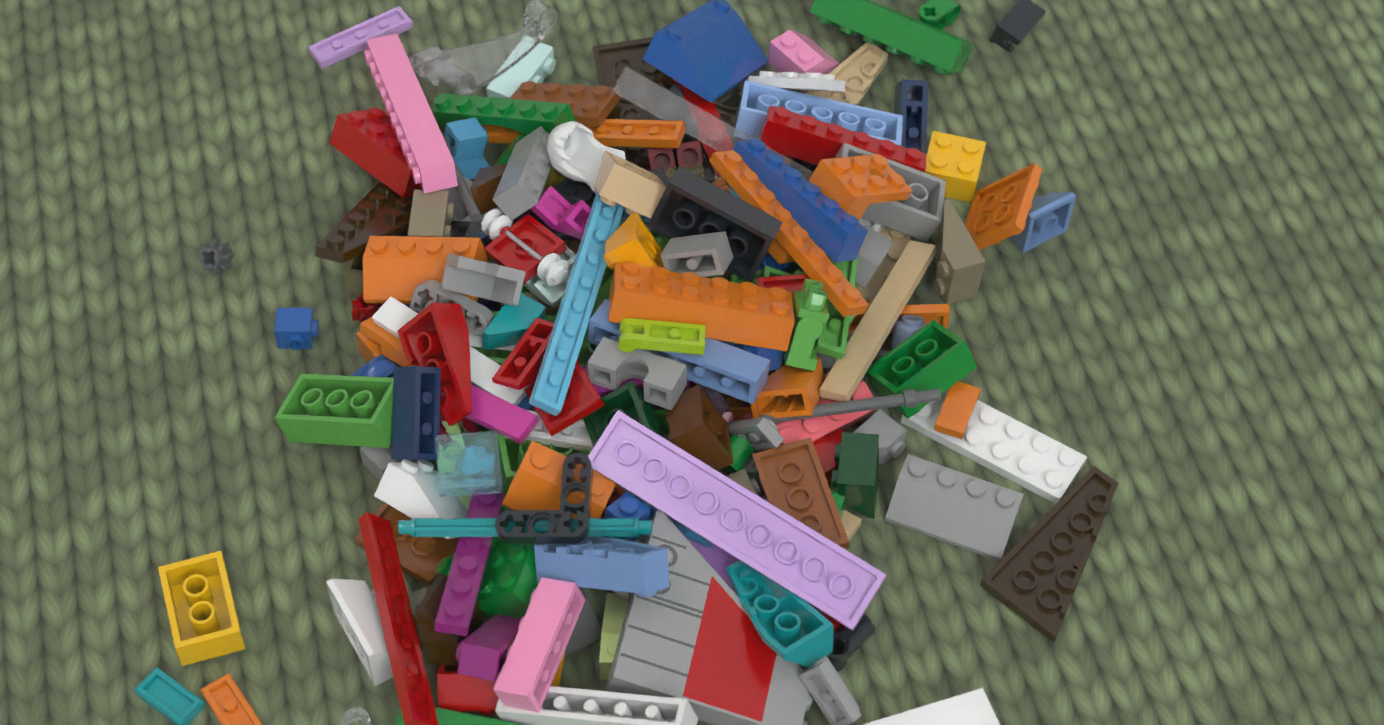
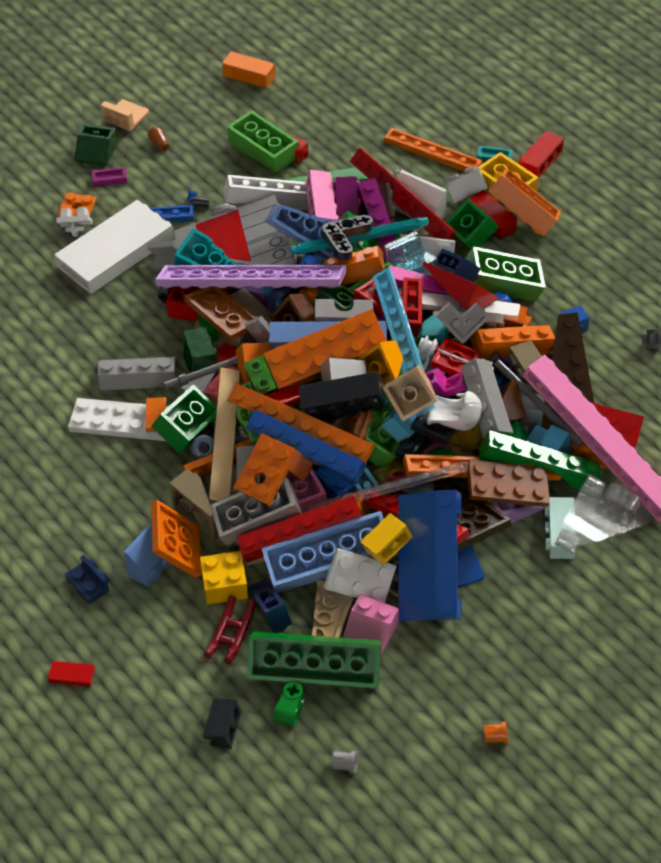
camera: 160 degrees right, 5 degrees down
lime plate [618,318,706,355] -> none
dark brown wing [980,466,1118,643] -> none
none -> red tile [48,661,95,687]
none -> dark blue bracket [65,554,109,604]
none -> dark red piece [204,596,256,665]
none -> yellow brick [361,513,413,566]
none -> light grey brick [446,166,488,203]
none -> green brick [446,198,499,250]
none -> red brick [466,190,517,240]
none -> orange slope [488,167,561,237]
none -> red brick [518,131,564,179]

